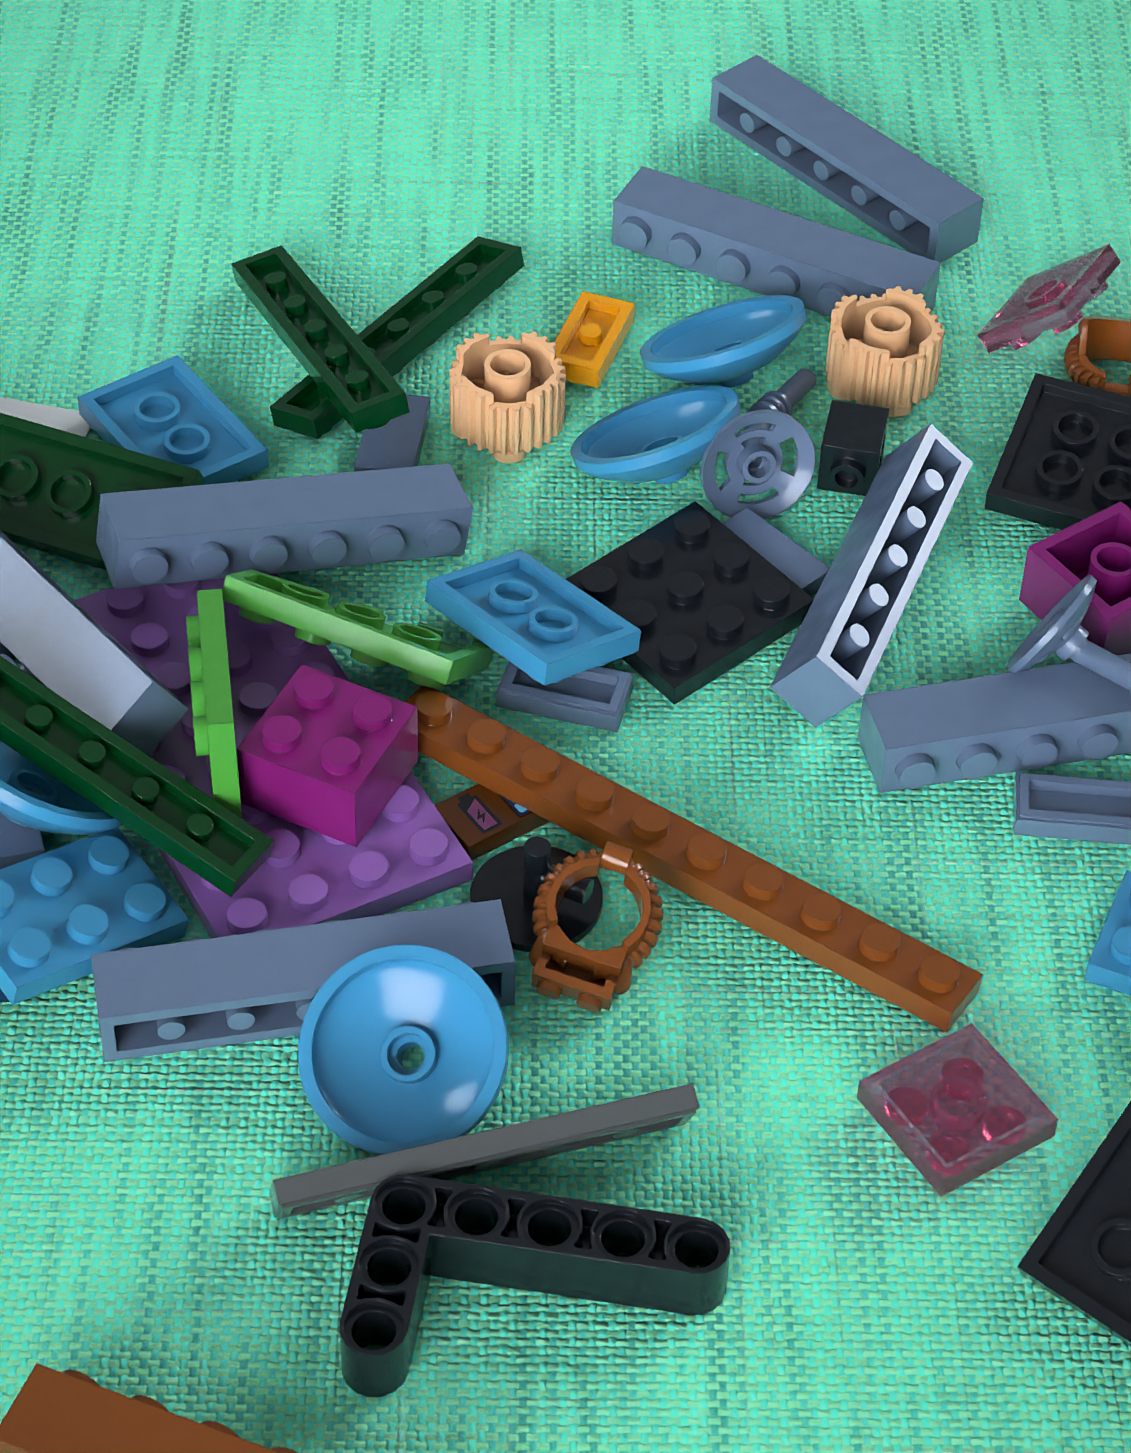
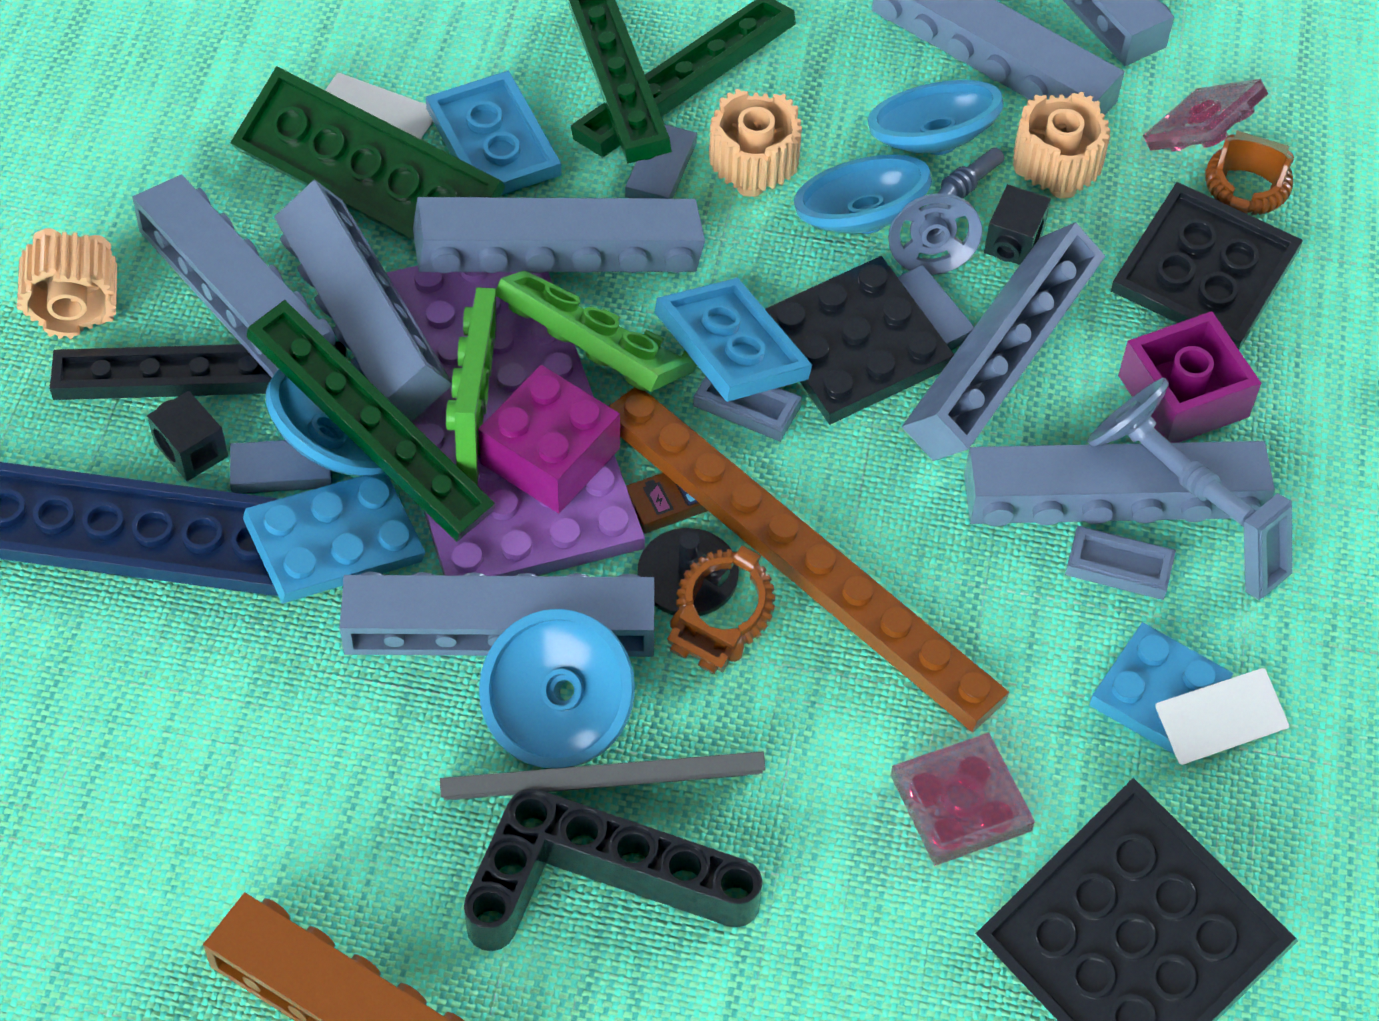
camera: 10 degrees right, 10 degrees up
light orange plate [554,291,635,388] -> none

